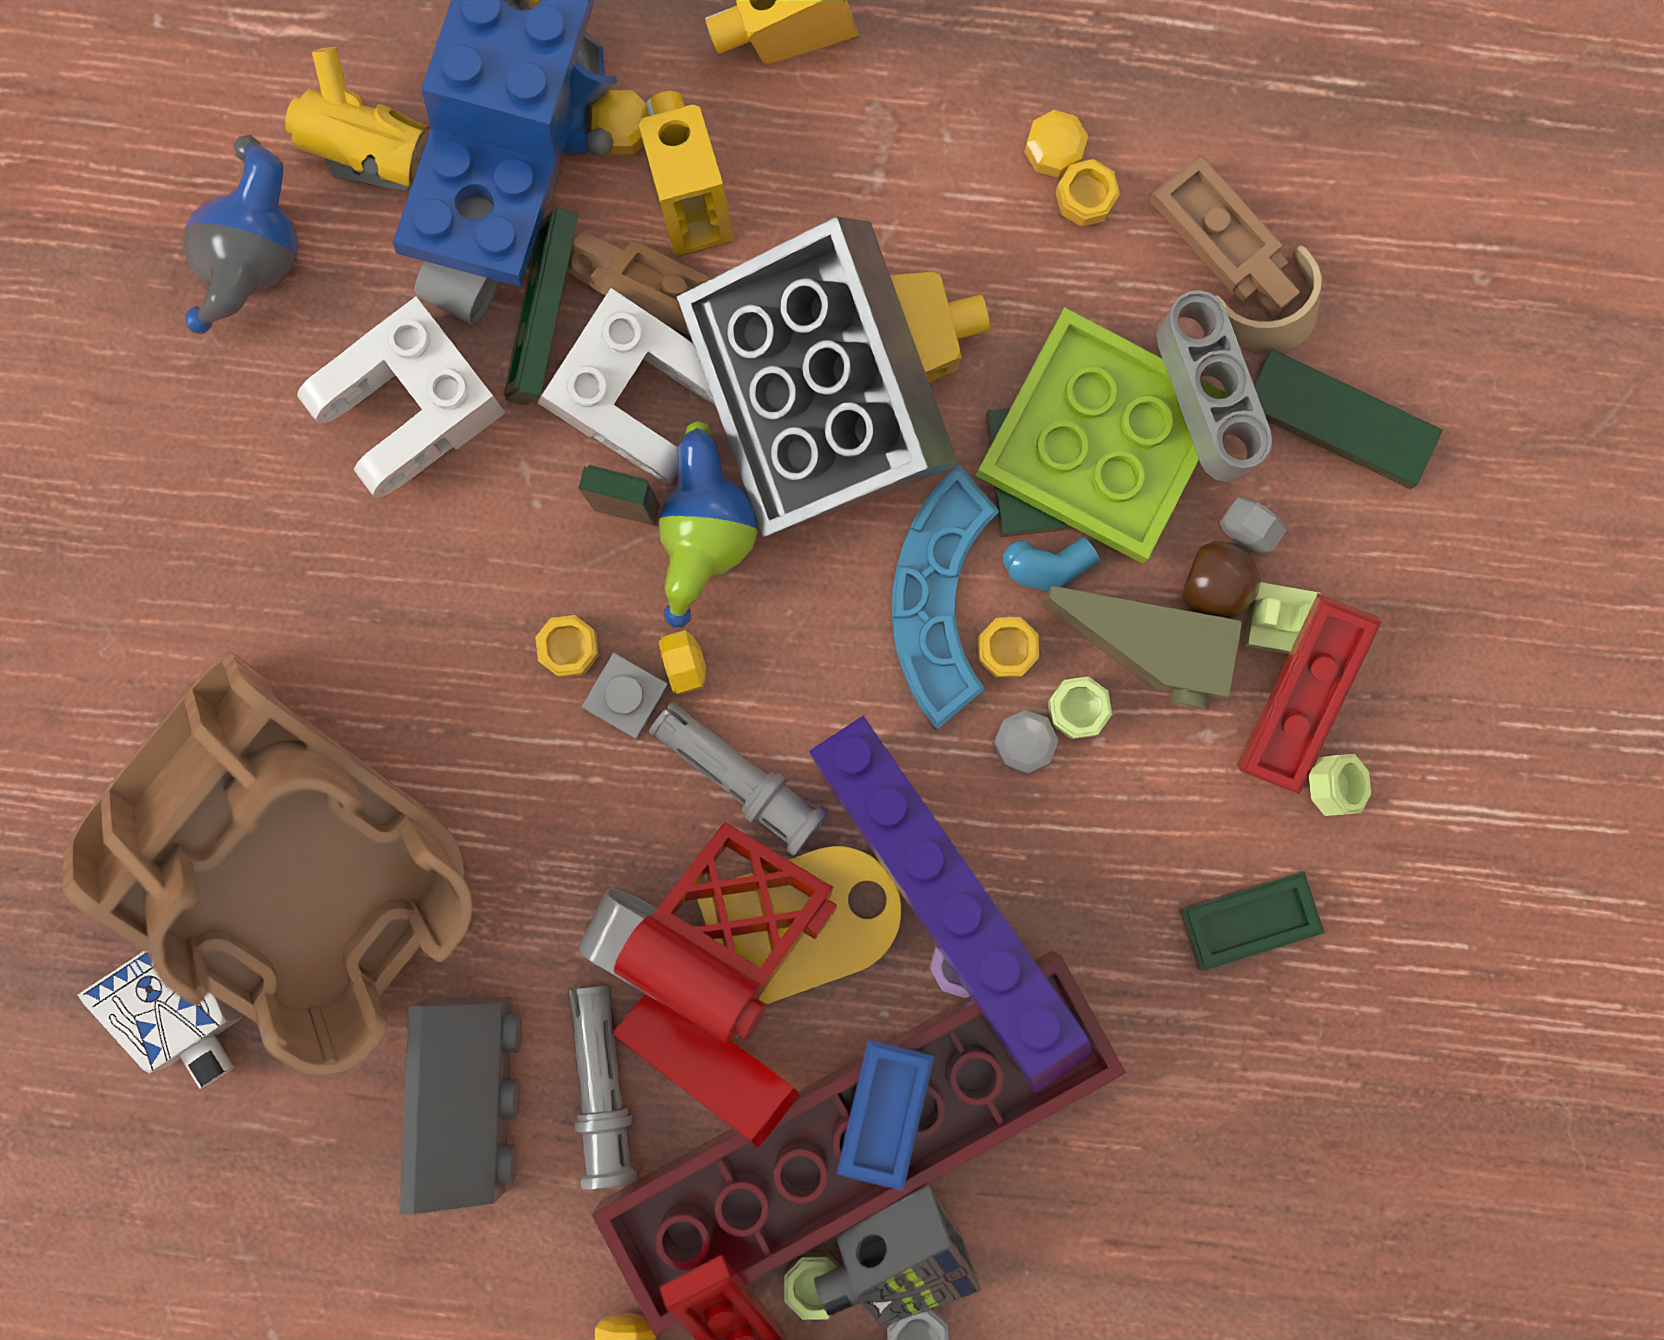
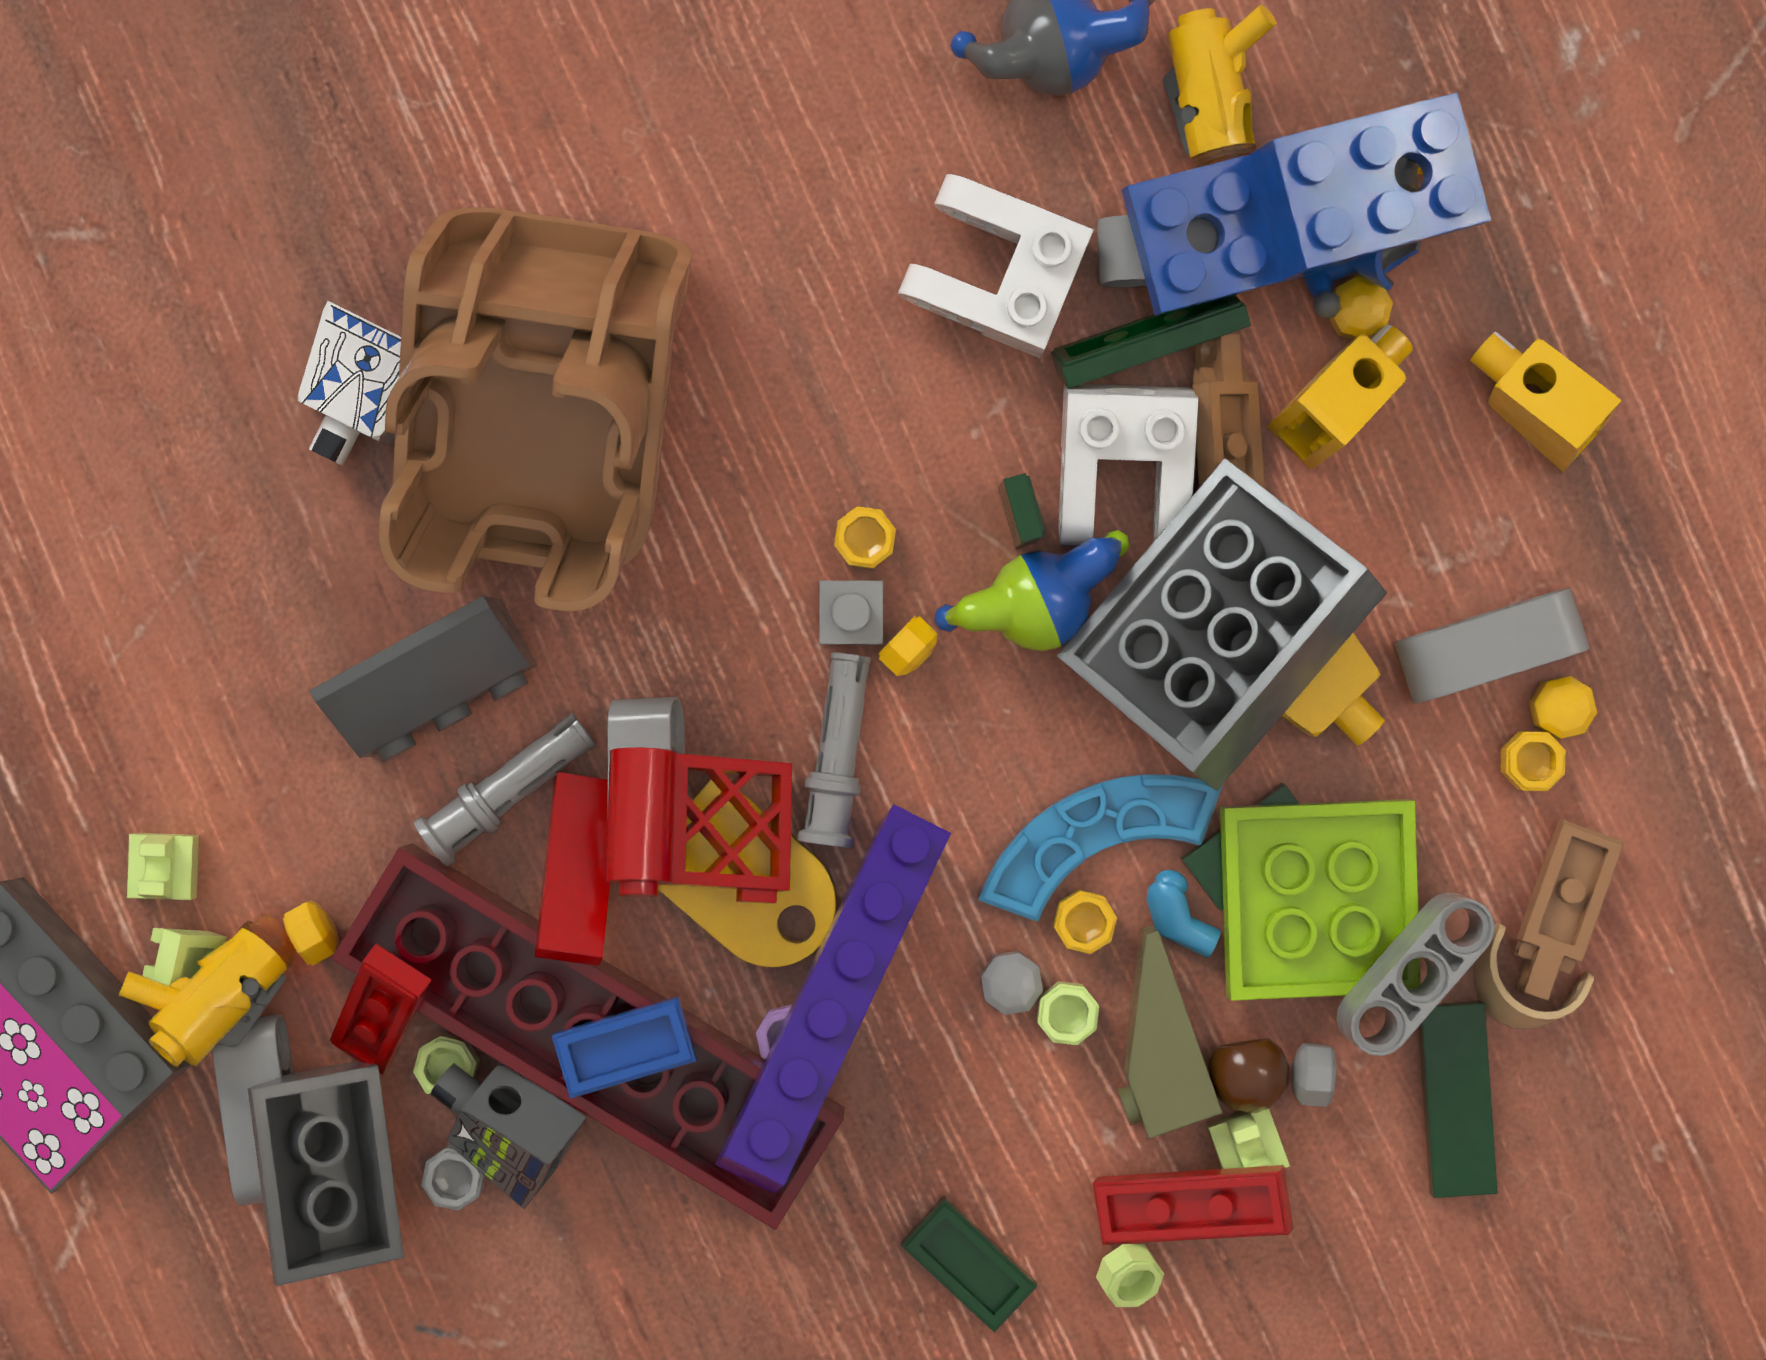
camera: 60 degrees right, 5 degrees up
none -> light grey beam [1394,587,1590,704]

